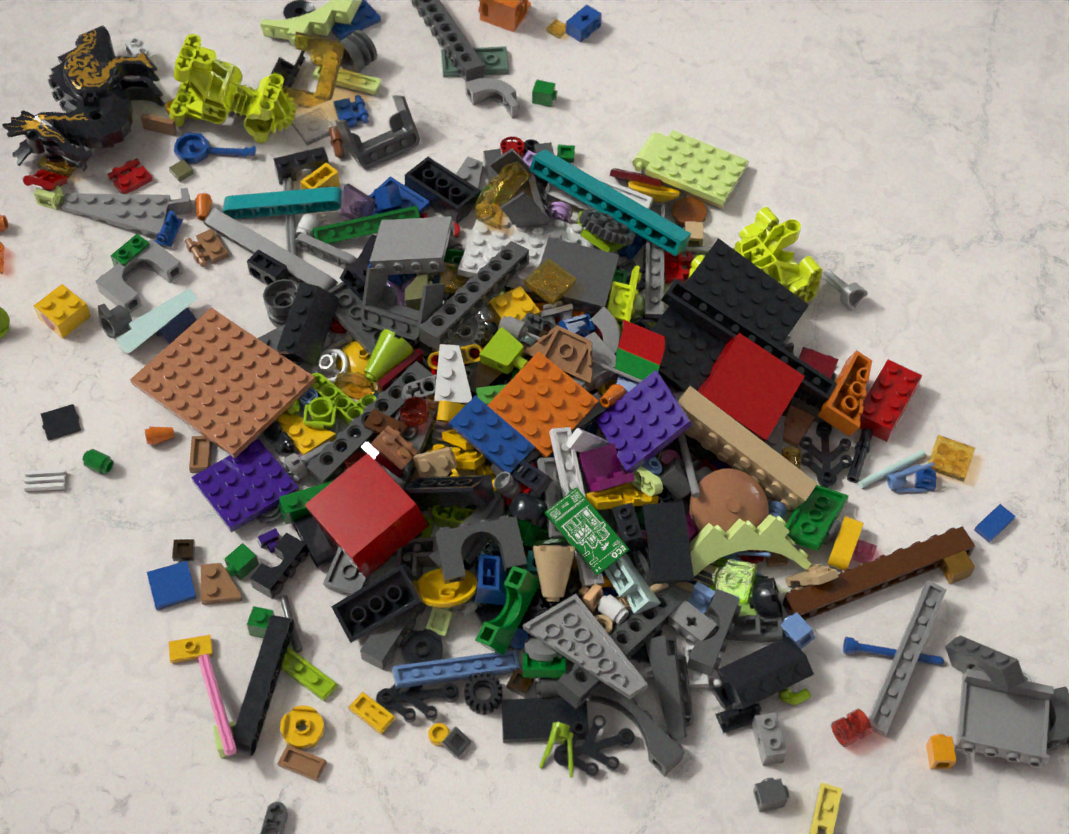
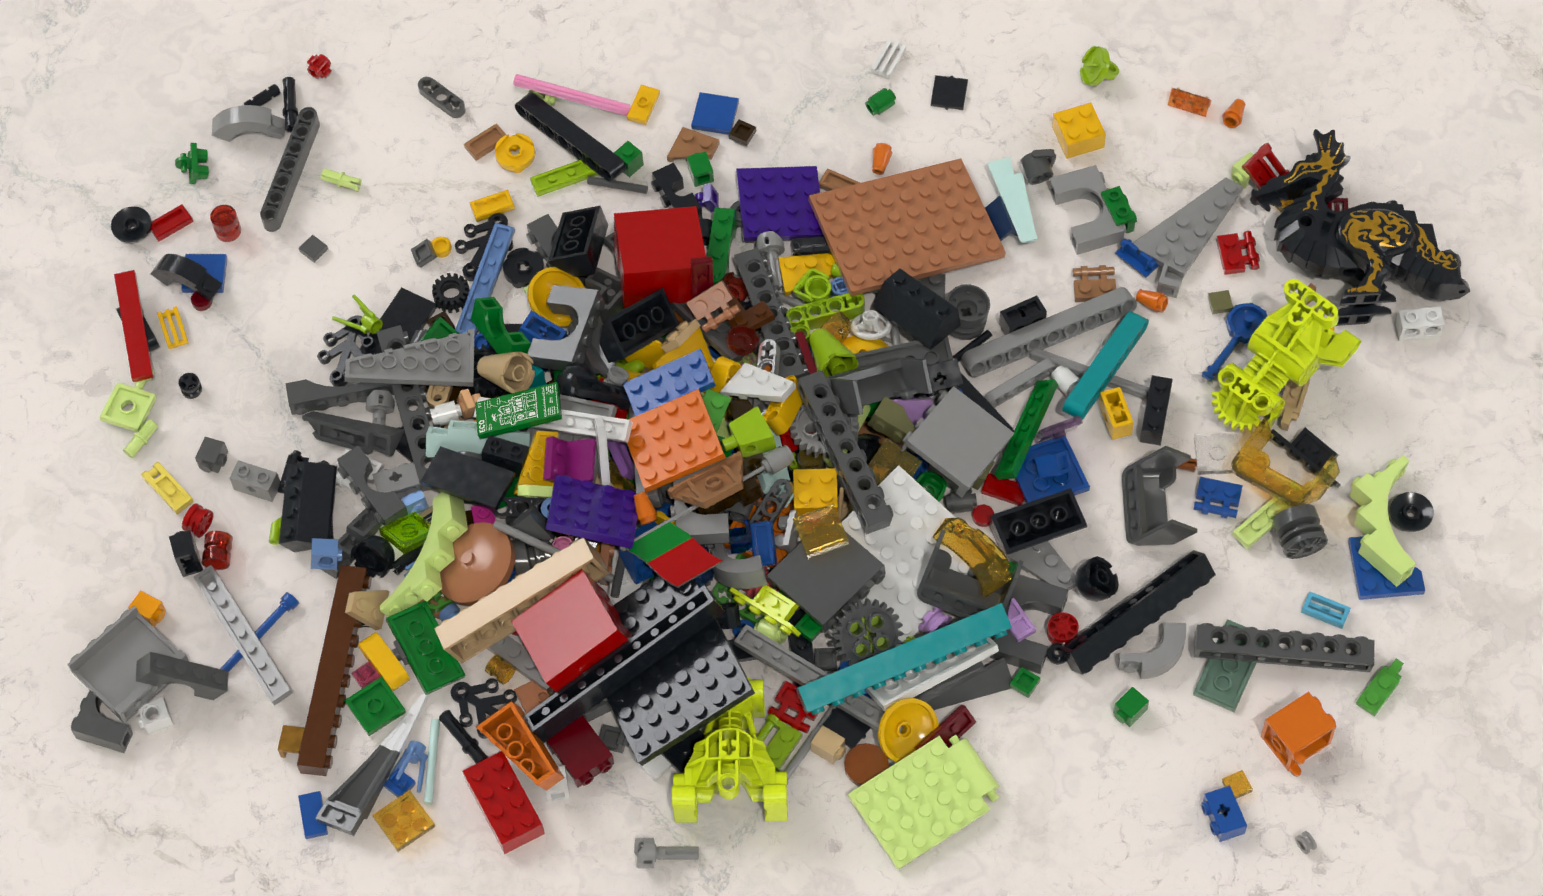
camera: 125 degrees right, 5 degrees up
none -> black brick [169,530,203,577]
none -> red wheel [182,503,213,538]
none -> dark grey plate [315,692,430,836]
none -> green plate [344,676,406,736]
none -> black brick [1060,550,1216,675]
none -> black cylinder [1075,556,1119,602]
none -> medium azure tile [1301,592,1351,629]

